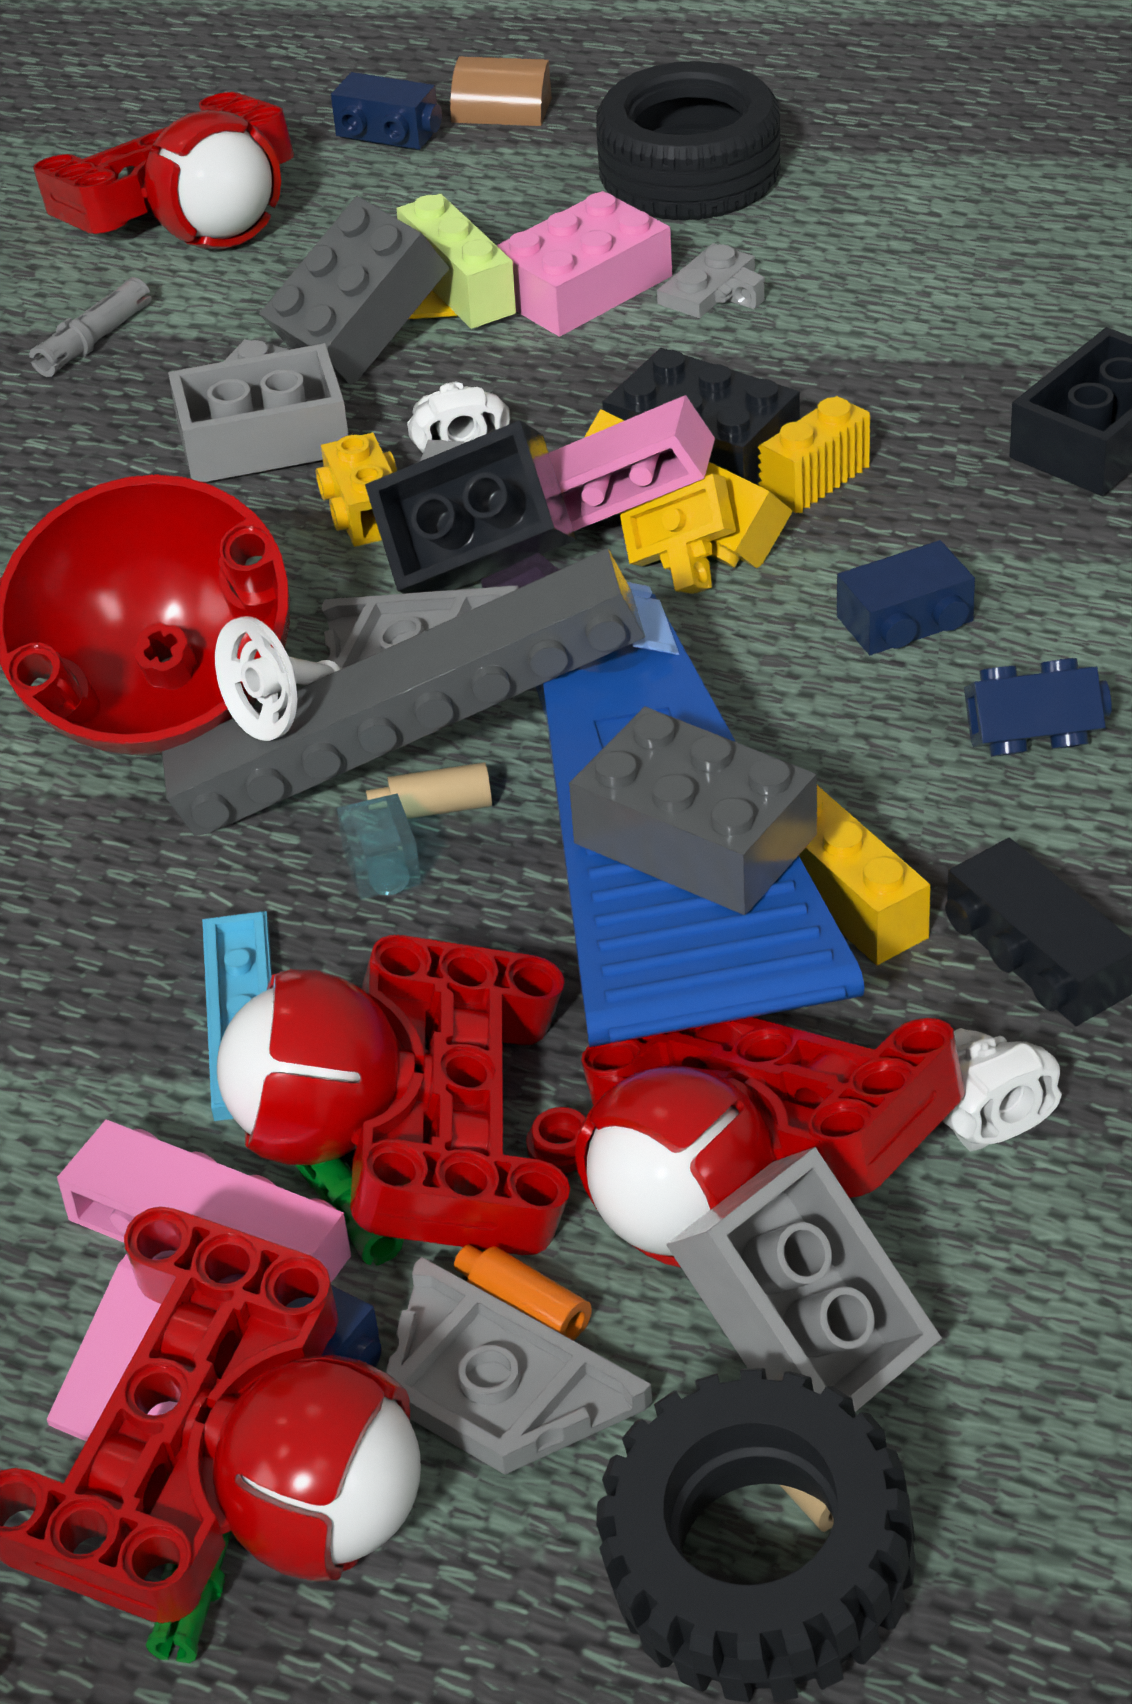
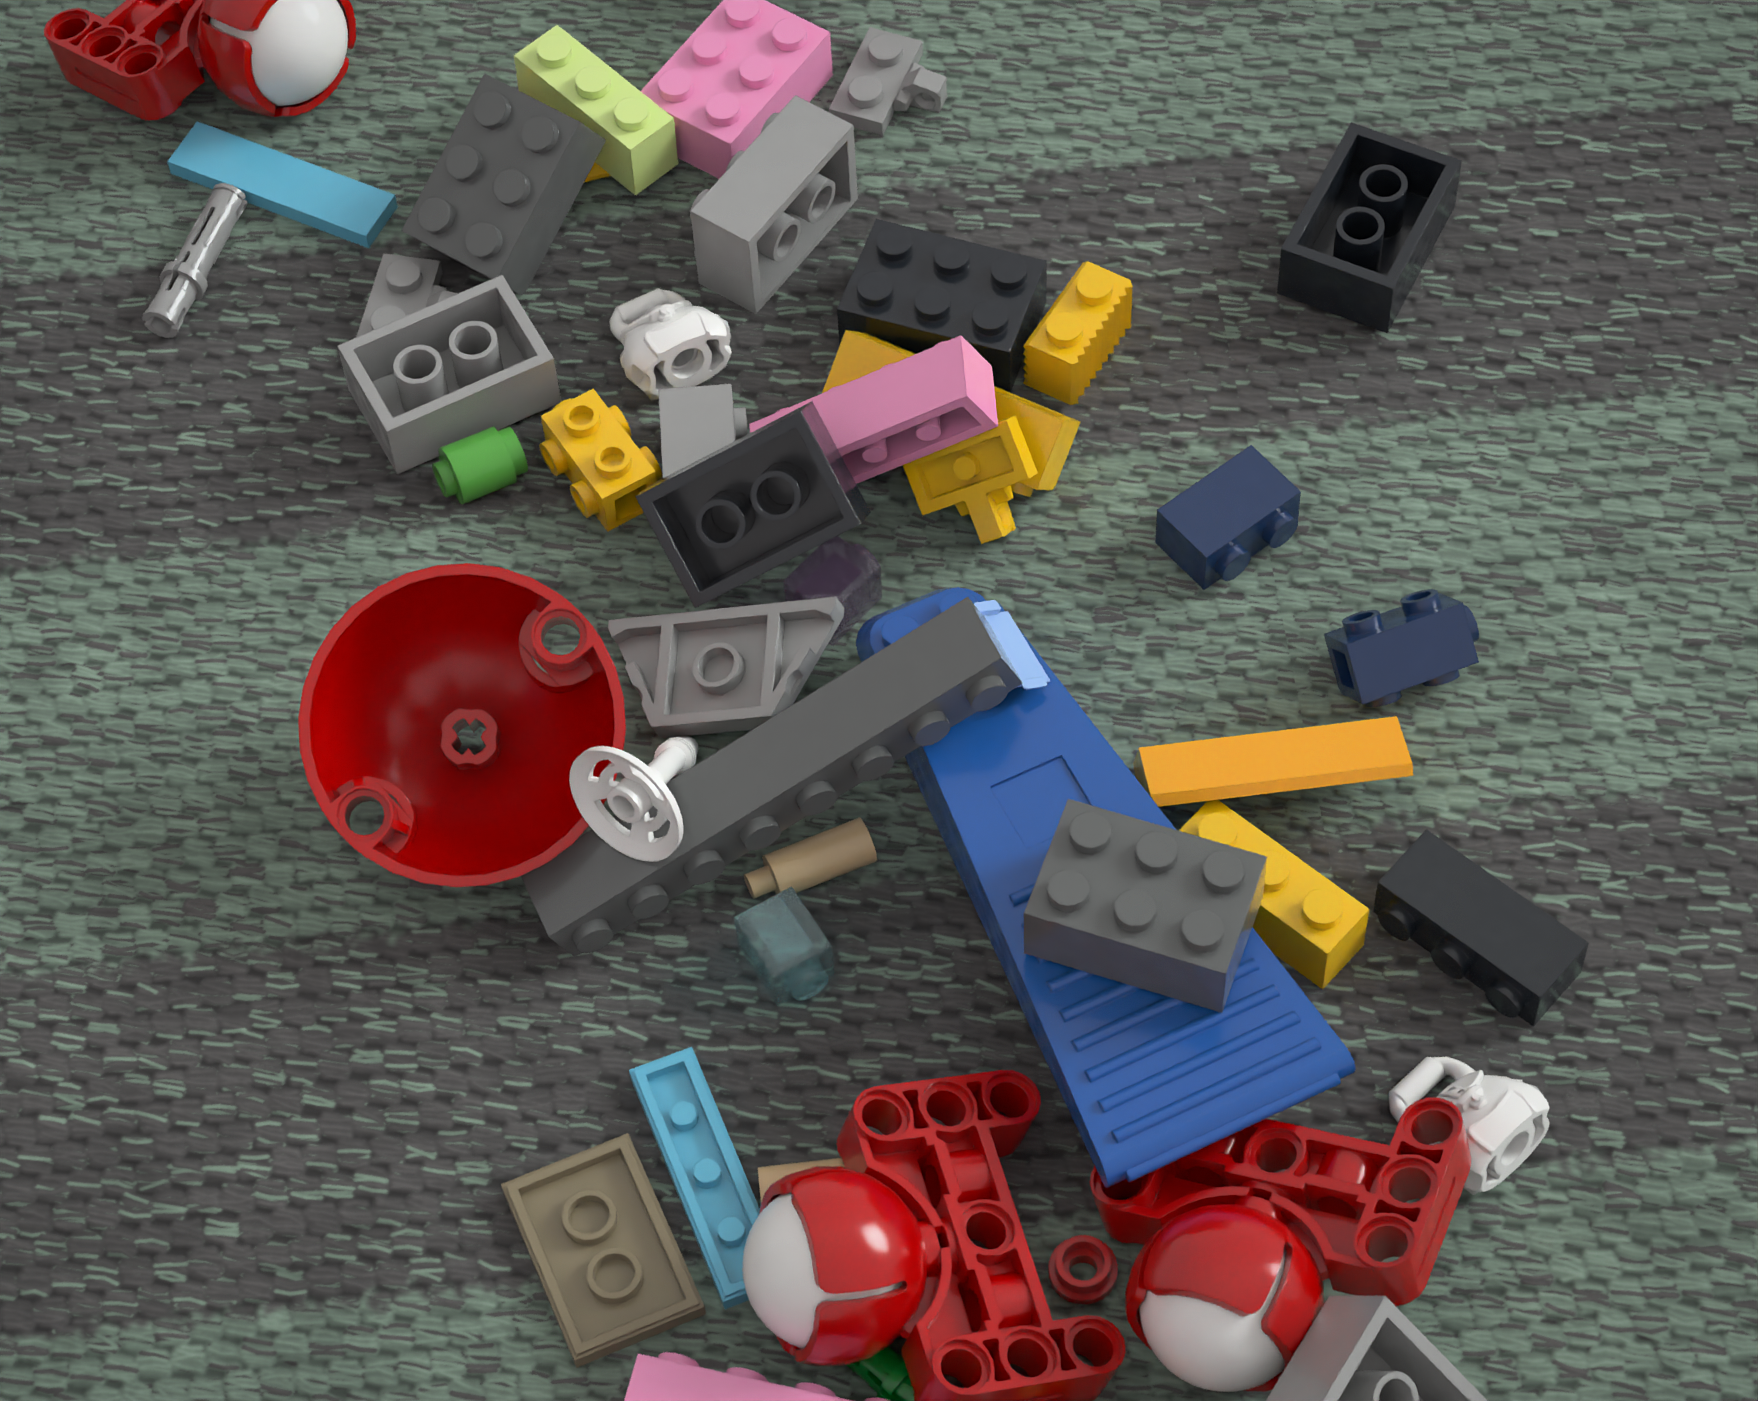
camera: 15 degrees left, 15 degrees up
none -> medium azure tile [167,121,398,248]
none -> bright green brick [432,426,528,505]
none -> dark tan tile [501,1133,706,1368]
none -> light grey brick [690,95,858,314]
none -> light orange slope [1133,716,1413,807]

